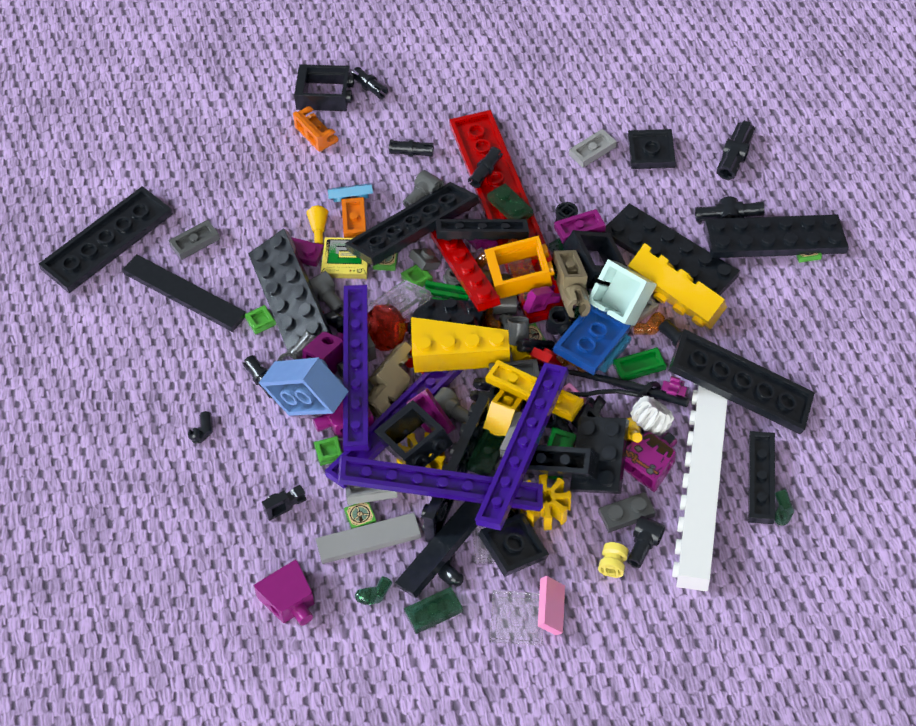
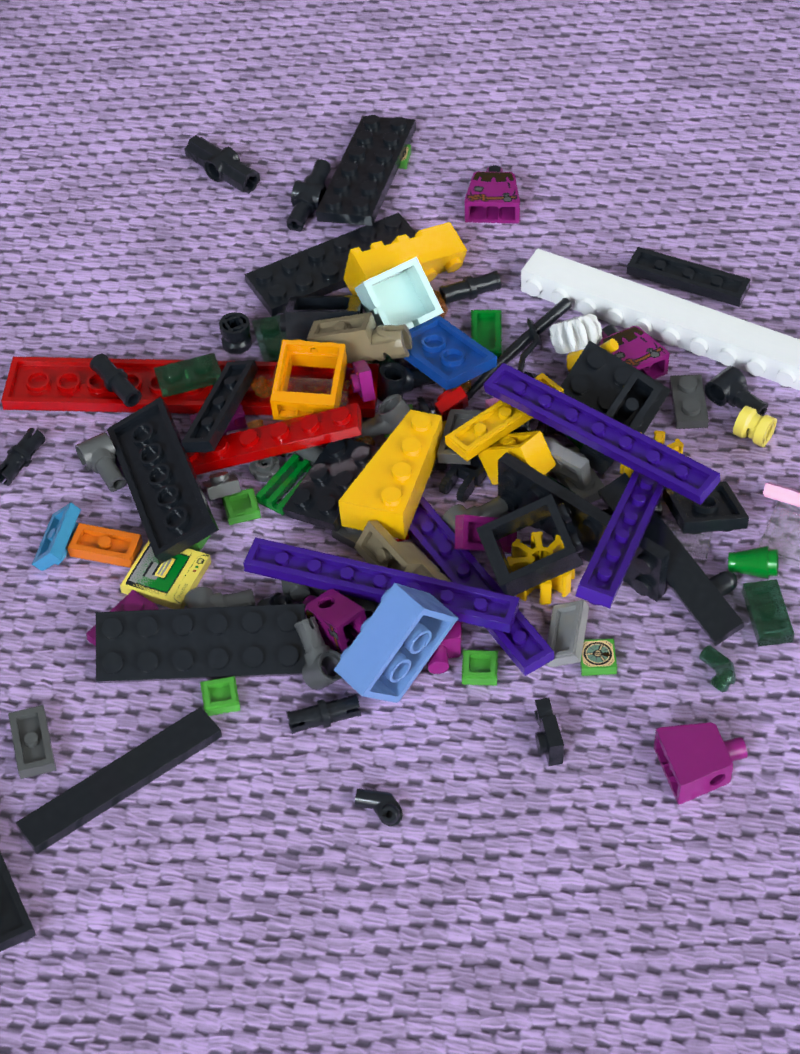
camera: 70 degrees left, 5 degrees down
yellow cone [306,205,329,245] -> none
light grey tile [315,513,421,564] -> none
clear red tile [368,304,410,351] -> none
clear tile [369,280,432,322] -> none
magenta plate [554,209,606,244] -> none
light grey plate [569,129,617,168] -> none
black plate [628,129,676,169] -> none
magenta plate [661,376,690,397] -> none
black plate [668,329,815,434] -> none
clear green arm [775,489,794,526] -> none
none -> magenta torso [465,165,520,224]
none -> green cone [728,546,779,579]

